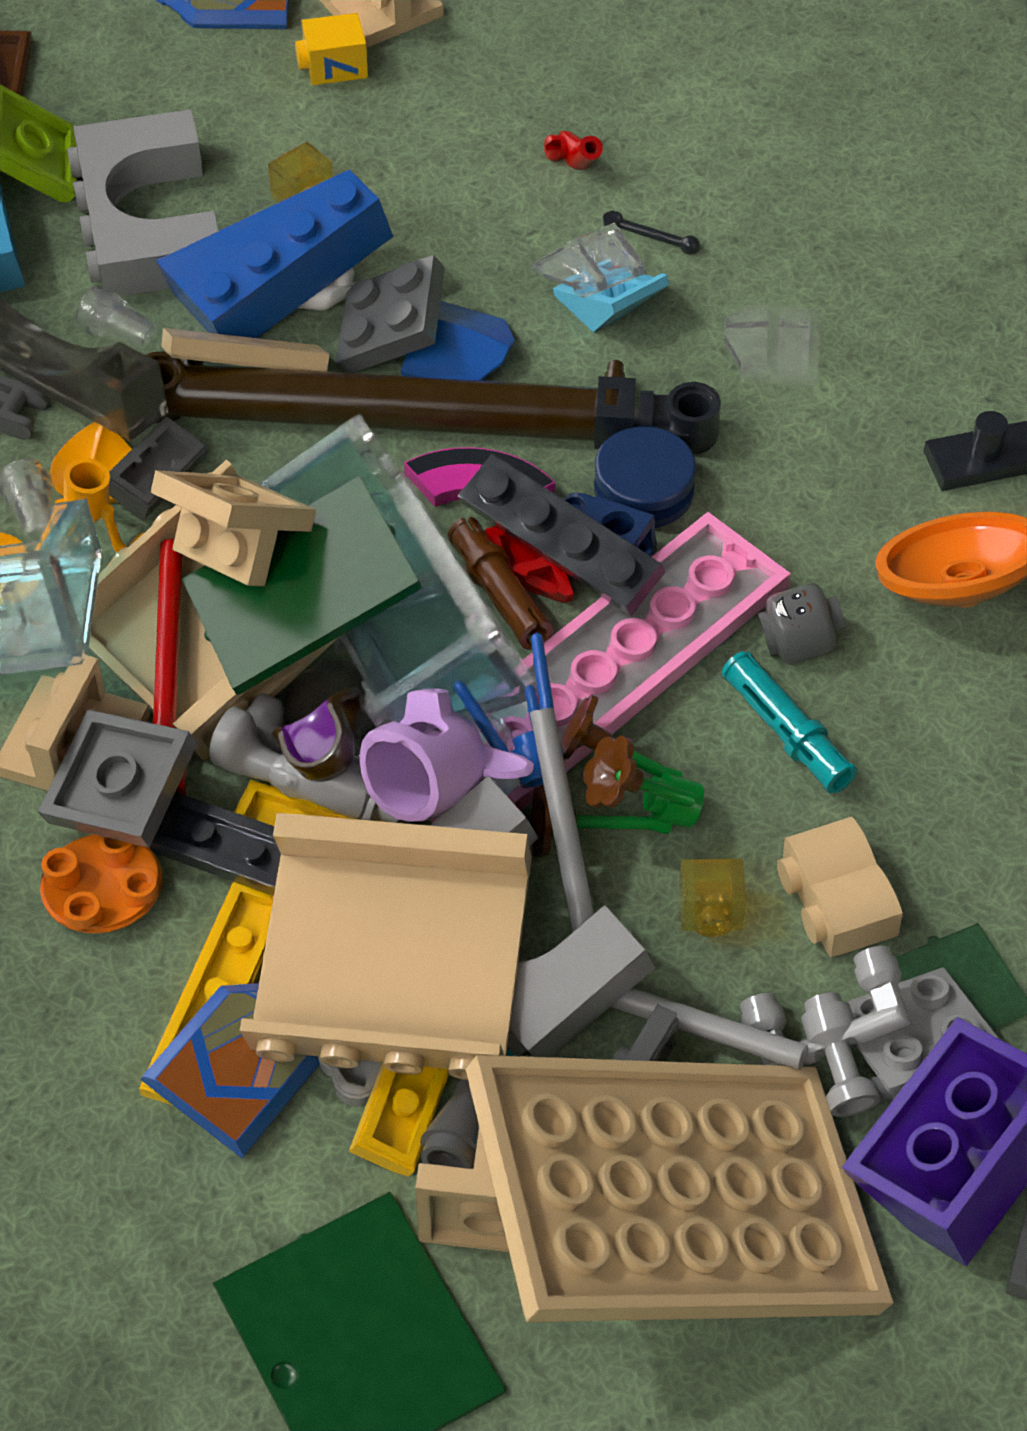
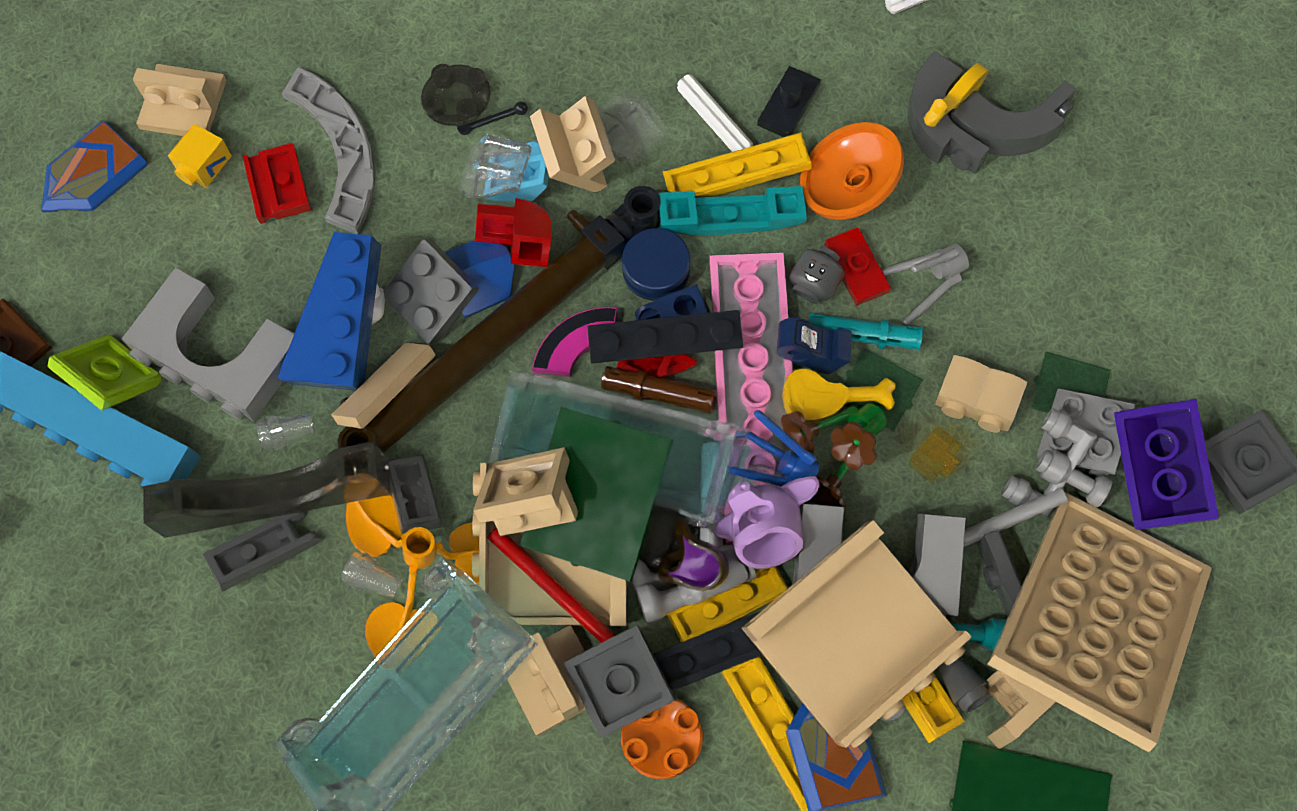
camera: 45 degrees left, 15 degrees up
clear yellow plate [268,141,333,203] -> none
light grey bar [530,708,594,932] -> none
red arm [544,131,603,170] -> none
none -> red plate [242,143,311,224]
none -> light grey tile [282,66,374,234]
none -> clear smoke dish [421,64,491,126]
none -> red brick [475,198,551,267]
none -> tan bracket [530,96,615,192]
none -> teal slope [658,186,807,236]
none -> yellow tile [663,133,811,198]
none -> white axle [677,74,753,152]
none -> dark blue leg [777,318,852,374]
none -> yellow piece [782,369,896,422]
none -> red plate [824,227,891,306]
none -> clear green piece [843,349,923,432]
none -> light grey plant [881,243,969,325]

